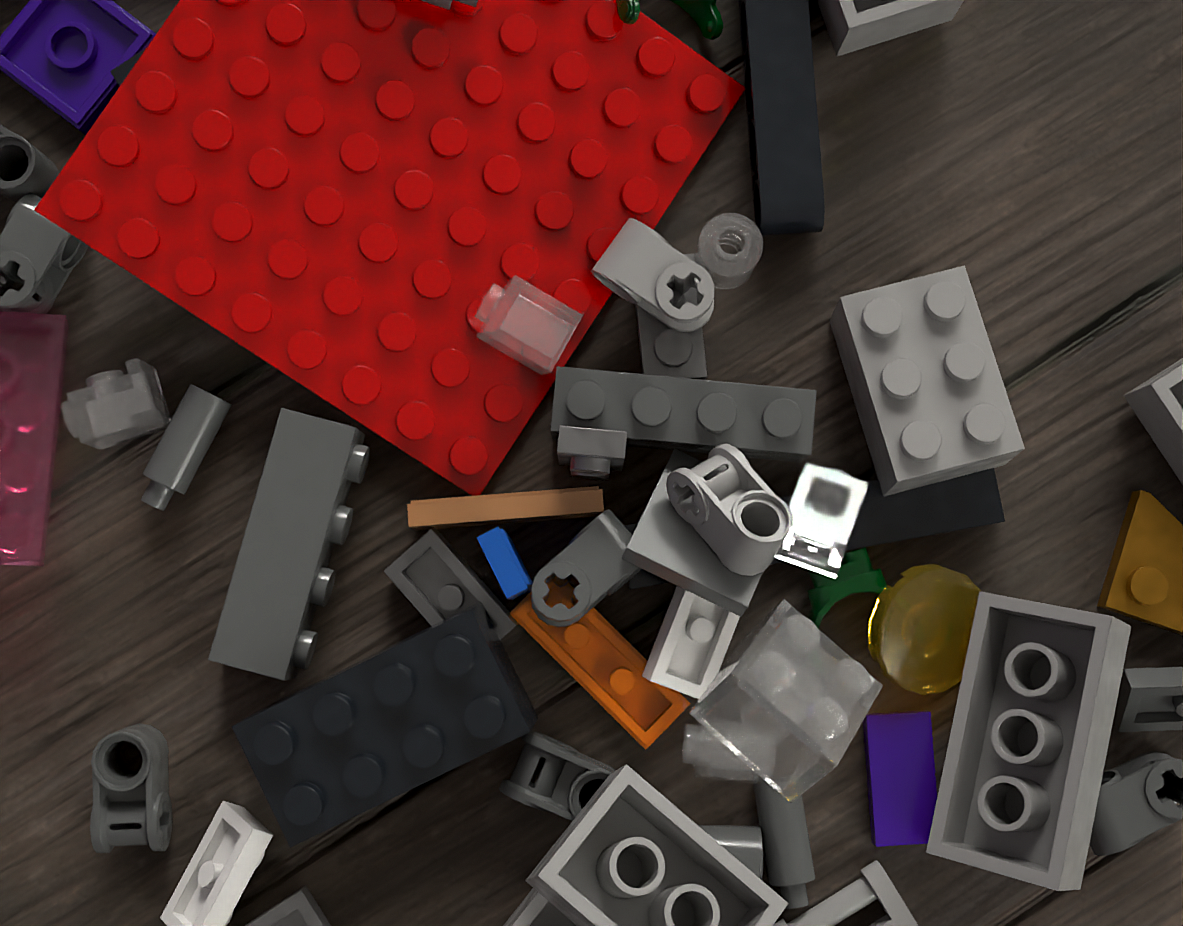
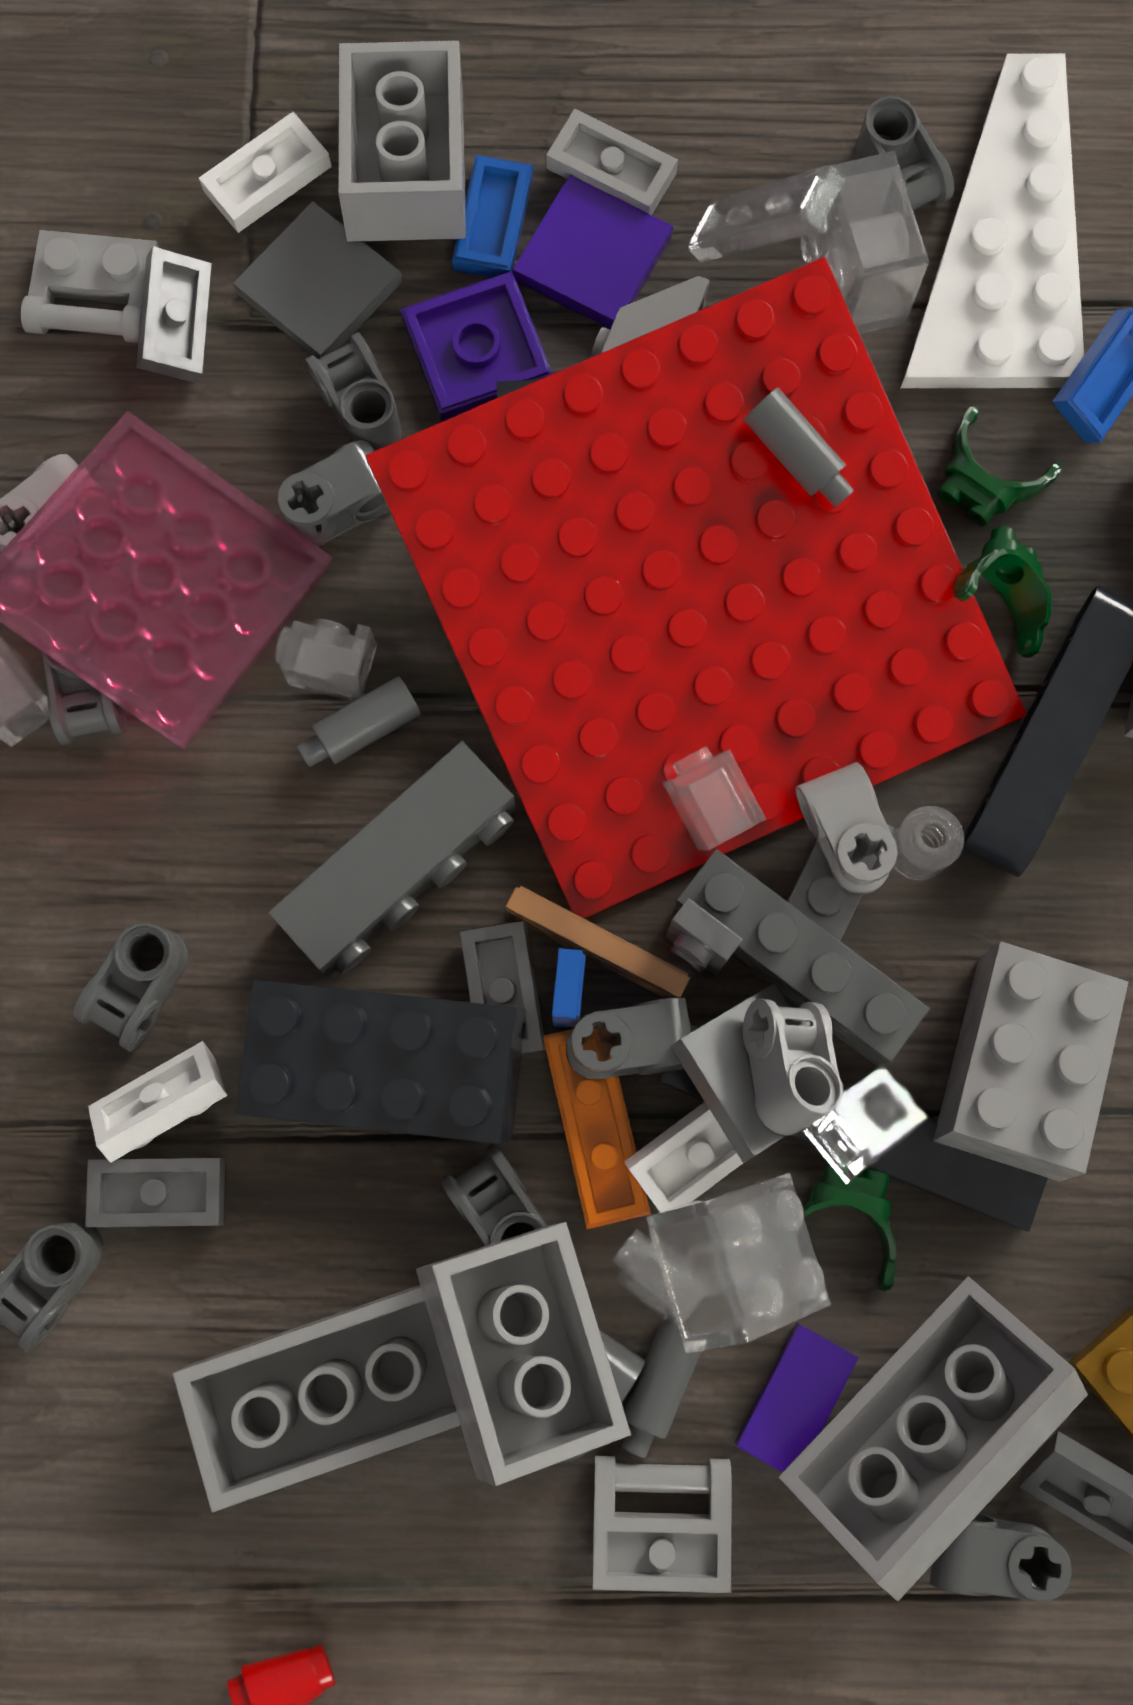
camera: 35 degrees right, 5 degrees down
clear yellow tile [868,564,981,695] -> none

